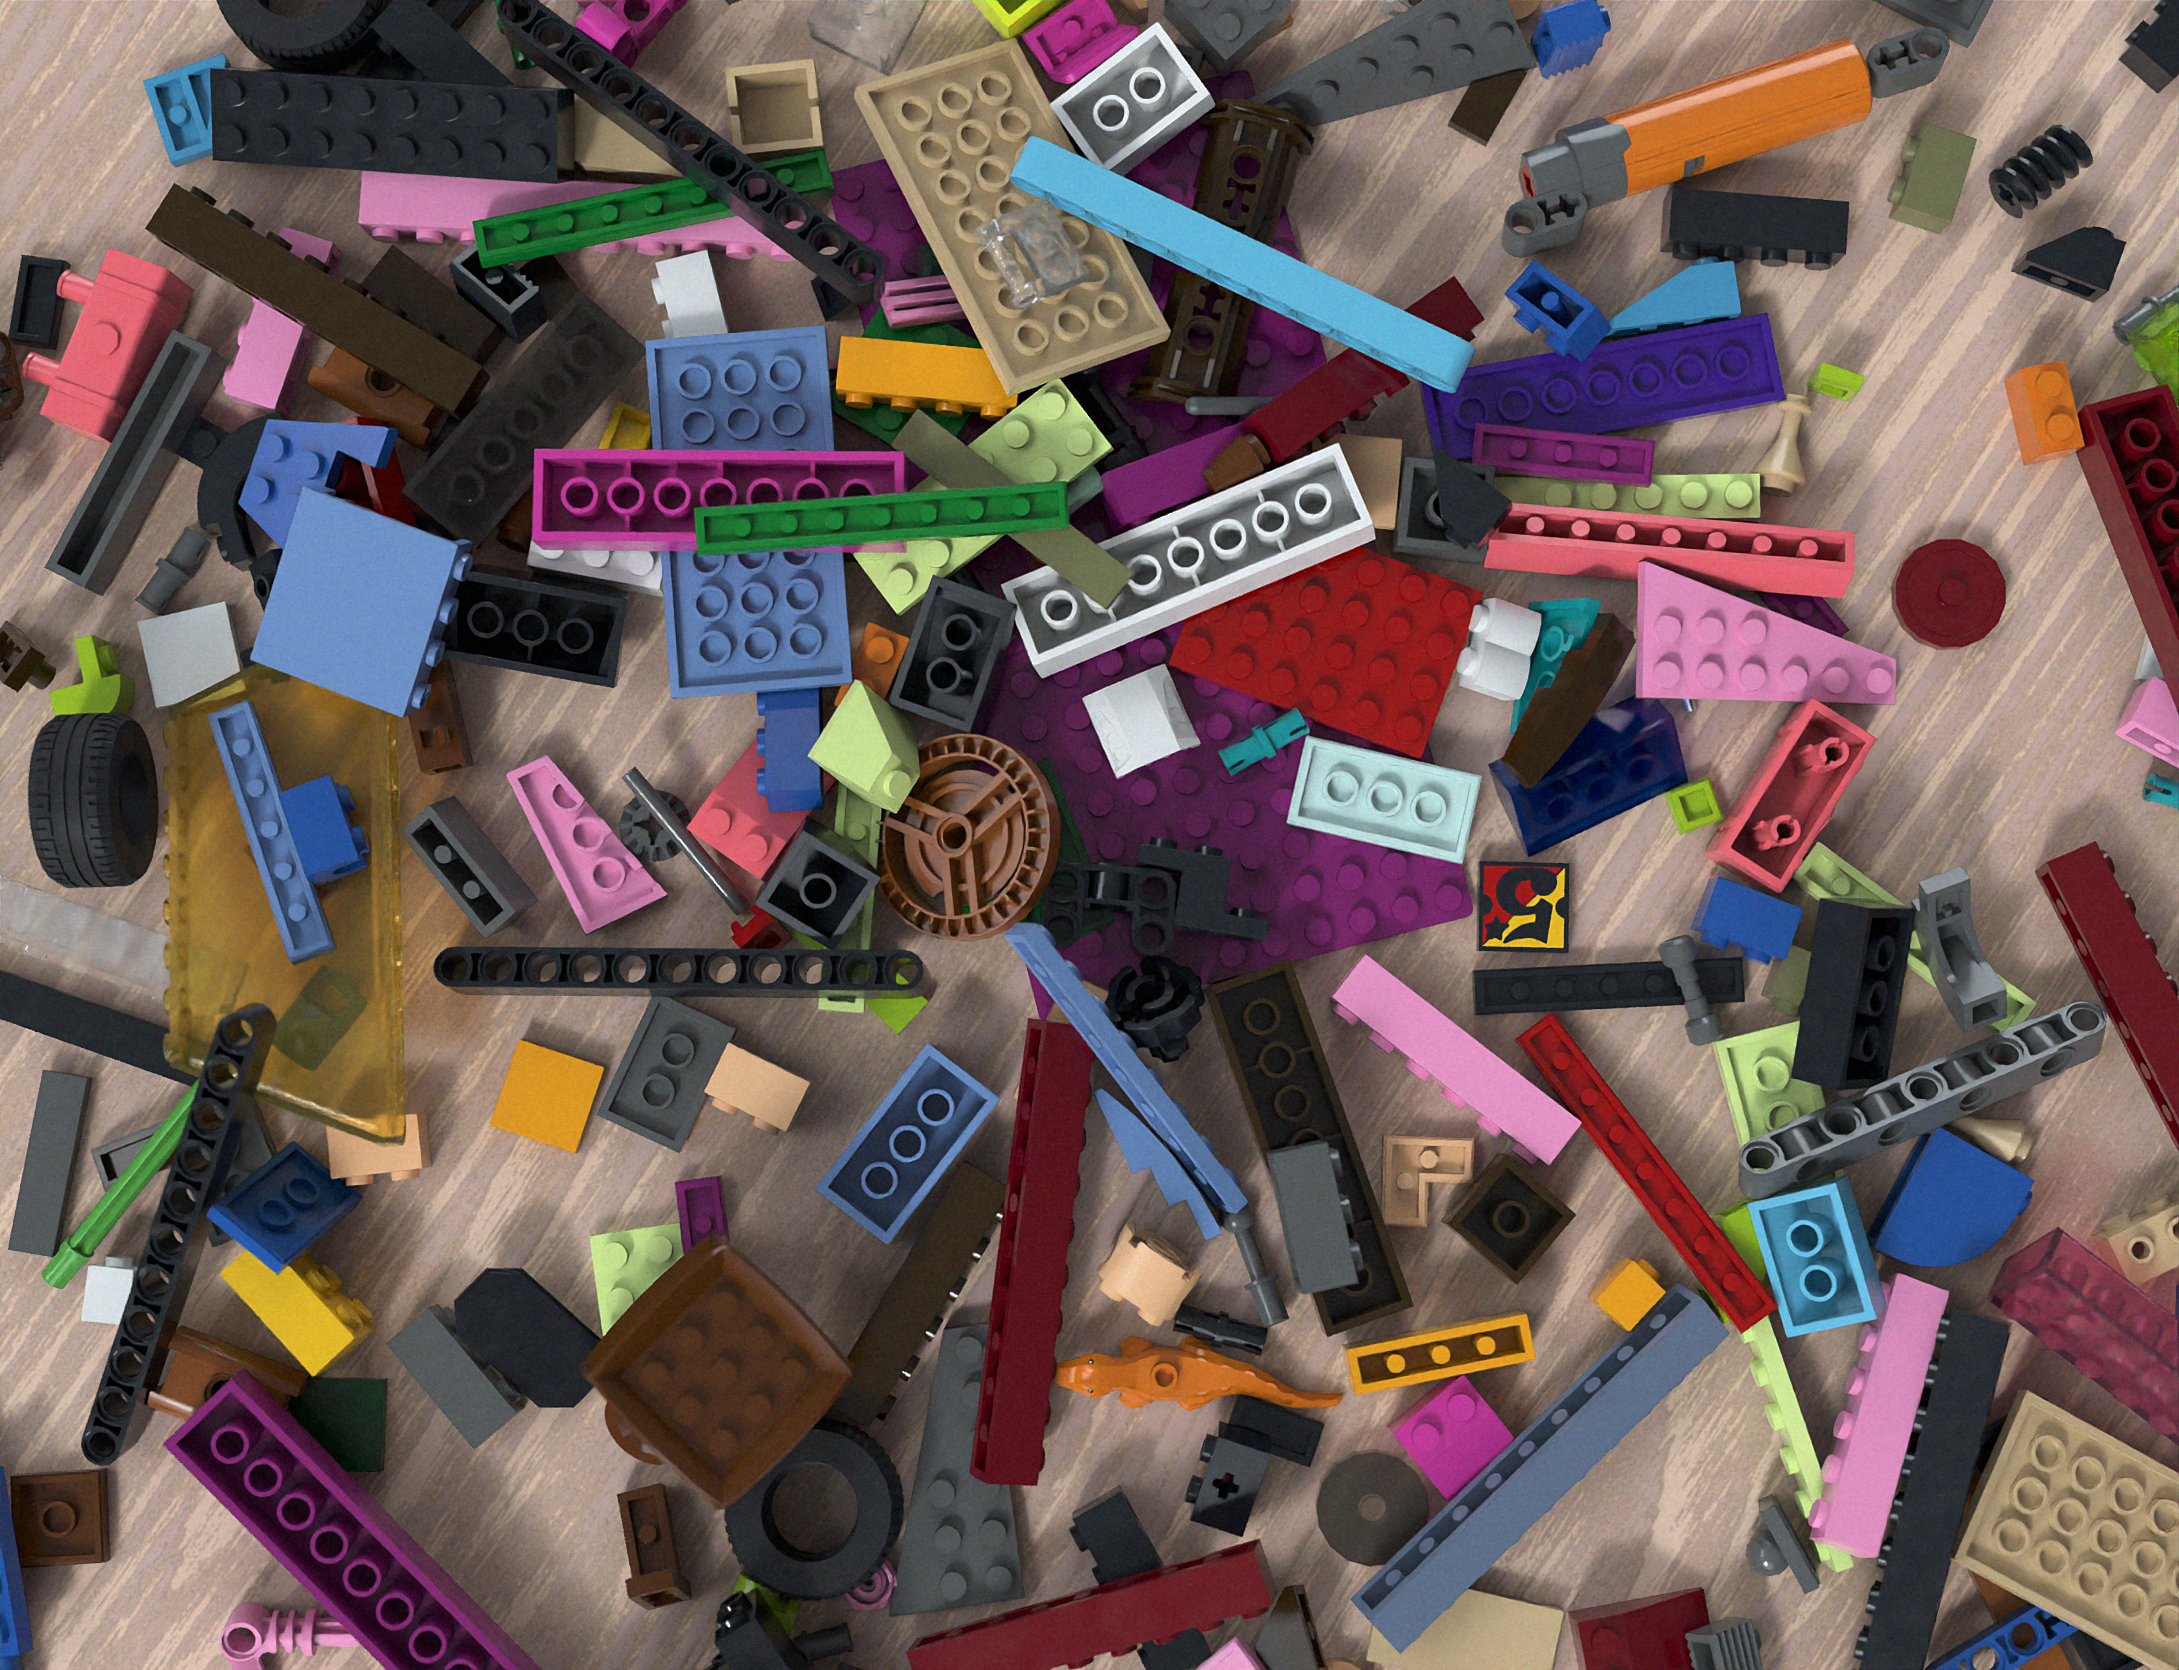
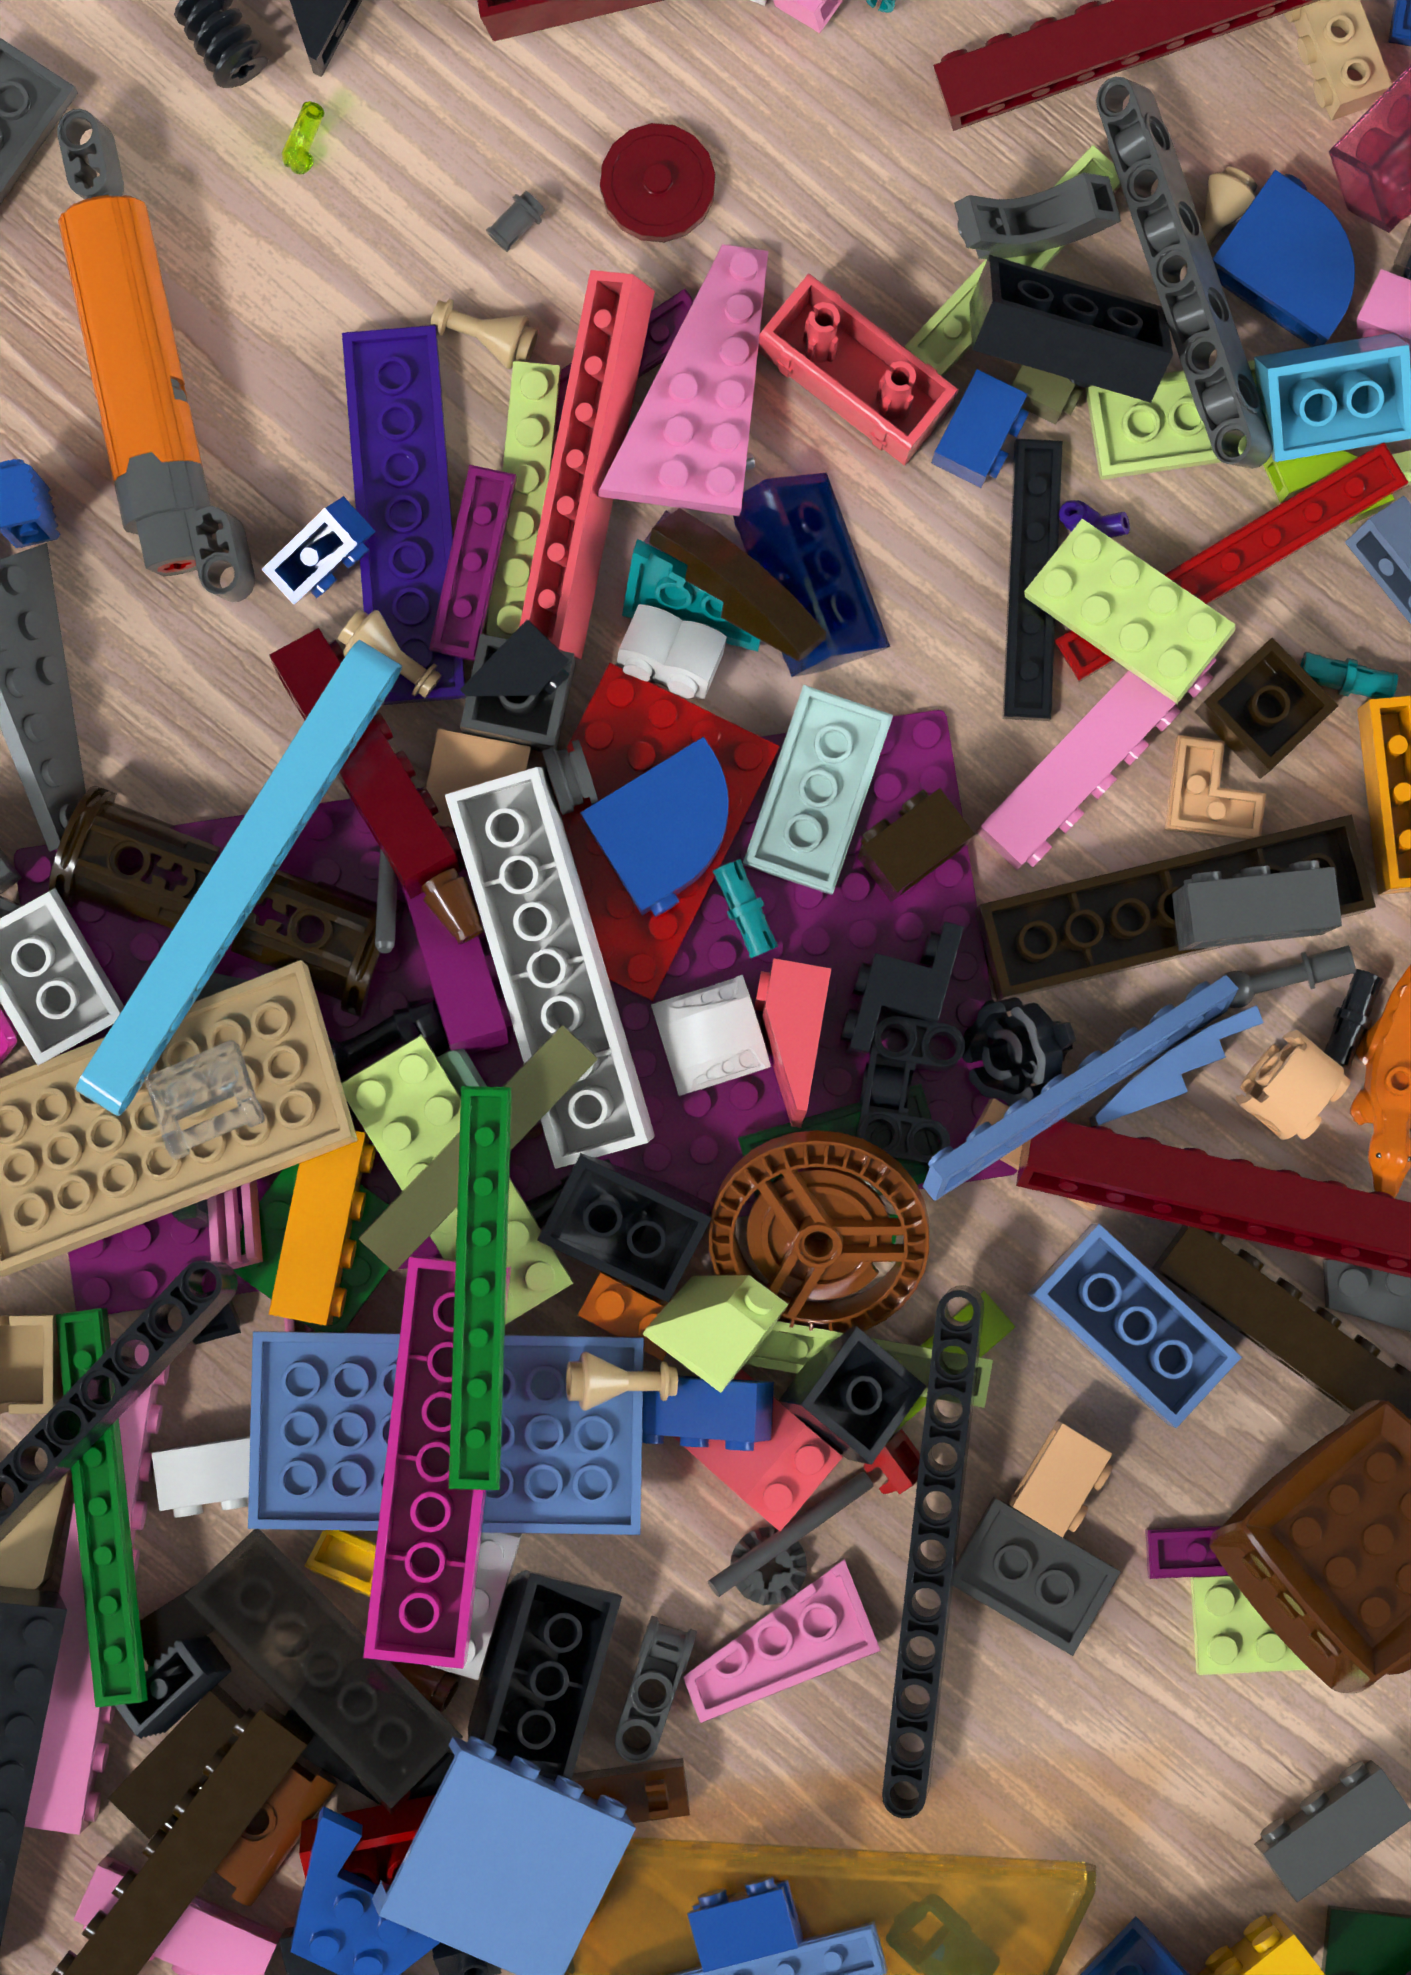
camera: 85 degrees left, 0 degrees up
light nougat brick [326,1113,432,1186] -> none
dark grey brick [399,796,539,938] -> none
black shield [454,1268,601,1408] -> none
light orange tile [490,1039,607,1153] -> none
dark brown tile [1448,70,1527,147] -> none
tile [1476,861,1569,954] -> none
light orange brick [1588,1257,1666,1332] -> none
dark azure slope [1602,257,1741,340] -> none
dark grey piece [1658,935,1725,1046] -> none
black brick [1660,188,1849,270] -> none
lime tile [1664,777,1724,835] -> none
lime tile [1807,362,1865,401] -> none
olive brick [1887,123,1977,234] -> none
orange brick [2004,360,2085,466] -> none
none -> clear neon green arm [281,101,325,175]
none -> tan piece [338,609,442,698]
none -> dark grey pin [486,191,545,252]
none -> dark grey wheel [542,739,598,815]
none -> tan piece [566,1352,678,1411]
none -> blue brick [580,737,729,917]
none -> dark grey piece [615,1616,697,1763]
none -> coral slope [754,958,831,1128]
none -> dark brown piece [857,788,975,902]
none -> yellowish green plate [1024,519,1236,704]
none -> dark purple arm [1059,500,1130,538]
none -> teal pin [1300,652,1398,699]

